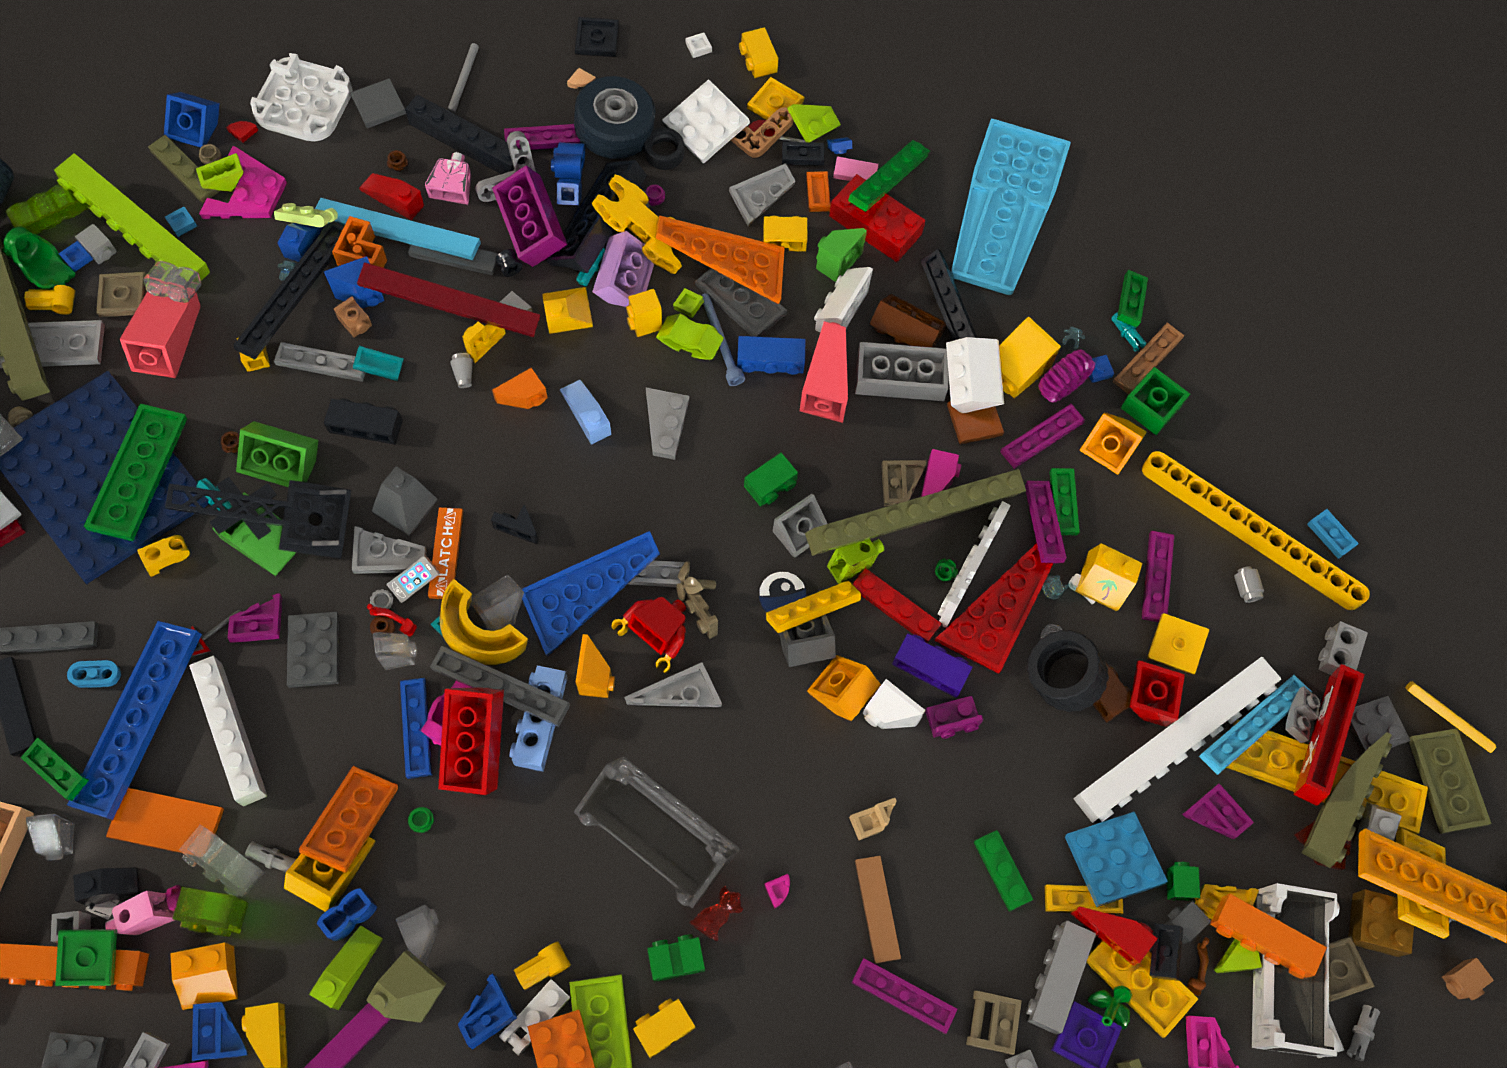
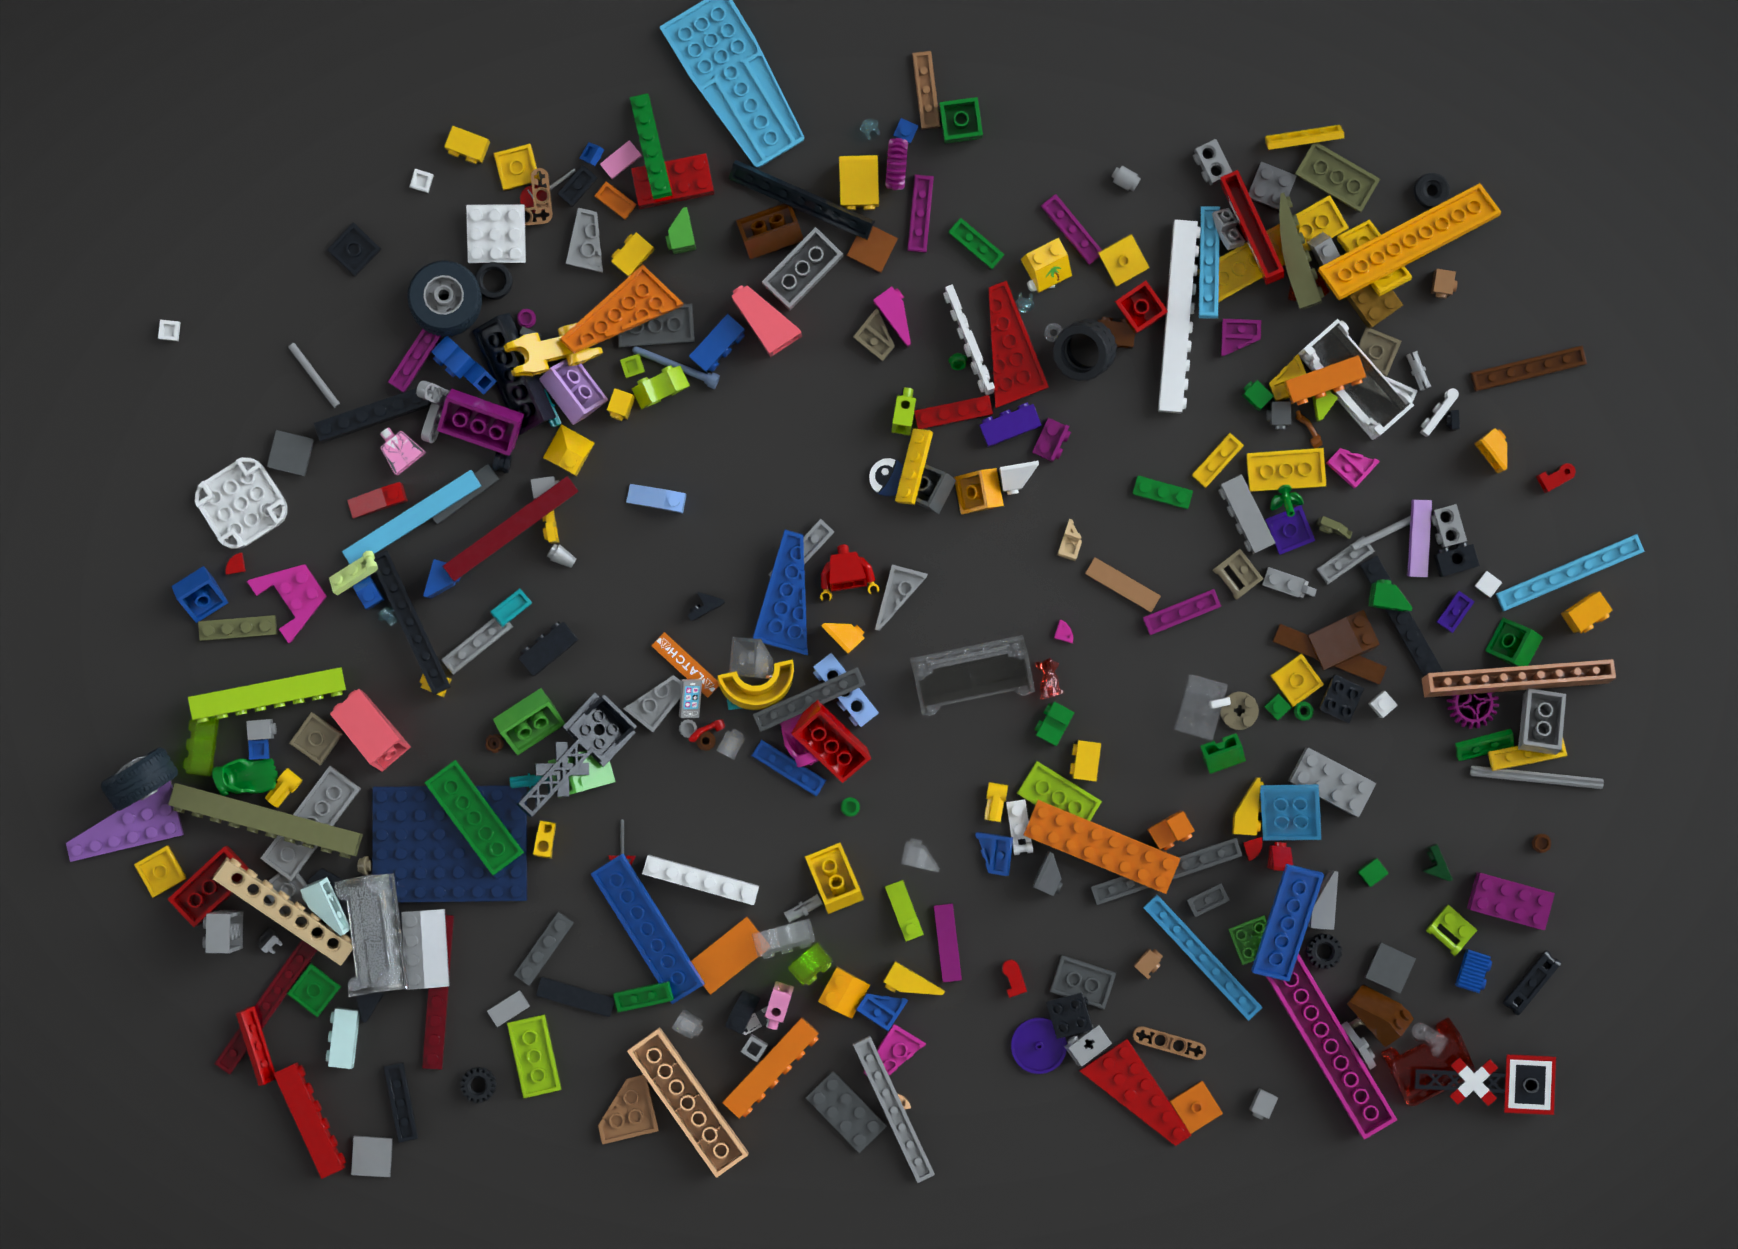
camera: 45 degrees left, 20 degrees up
green plate [55,929,117,986] -> none
dark azure plate [67,660,121,688] -> none
clear brick [143,261,202,303] -> none
dark azure plate [165,207,197,237] -> none
dark pink tile [166,885,187,913] -> none
lime slope [196,153,244,192] -> none
dark tan plate [199,144,221,165] -> none
magenta wing [228,593,282,643] -> none
dark grey plate [287,612,339,688] -> none
orange tile [299,766,398,873] -> none
blue brick [317,888,377,941] -> none
orange brick [332,216,387,268] -> none
medium nougat brick [334,296,372,338] -> none
olive slope [366,950,446,1023] -> none
dark grey slope [372,466,438,537] -> none
reddish brown plate [387,150,408,171] -> none
orange slope [492,368,548,409] -> none
light nougat tile [567,68,596,89] -> none
light grey wing [646,387,690,460] -> none
dark tan plant [676,561,716,602] -> none
dark tan wing [685,592,718,639] -> none
green brick [744,452,798,507] -> none
light grey slope [773,494,828,557] -> none
lime wing [787,104,841,143] -> none
olive brick [805,469,1026,556] -> none
white slope [814,267,873,332] -> none
white slope [946,337,1004,414] -> none
magenta plate [1025,481,1067,563] -> none
dark azure plate [1065,812,1168,908] -> none
red slope [1070,906,1158,966] -> none
light orange slope [1080,412,1147,474] -> none
teal axle [1111,312,1147,351] -> none
green plate [1117,270,1148,328] -> none
yellow beam [1142,451,1370,610] -> none
black plate [1150,924,1183,981] -> none
dark azure plate [1307,509,1359,559] -> none

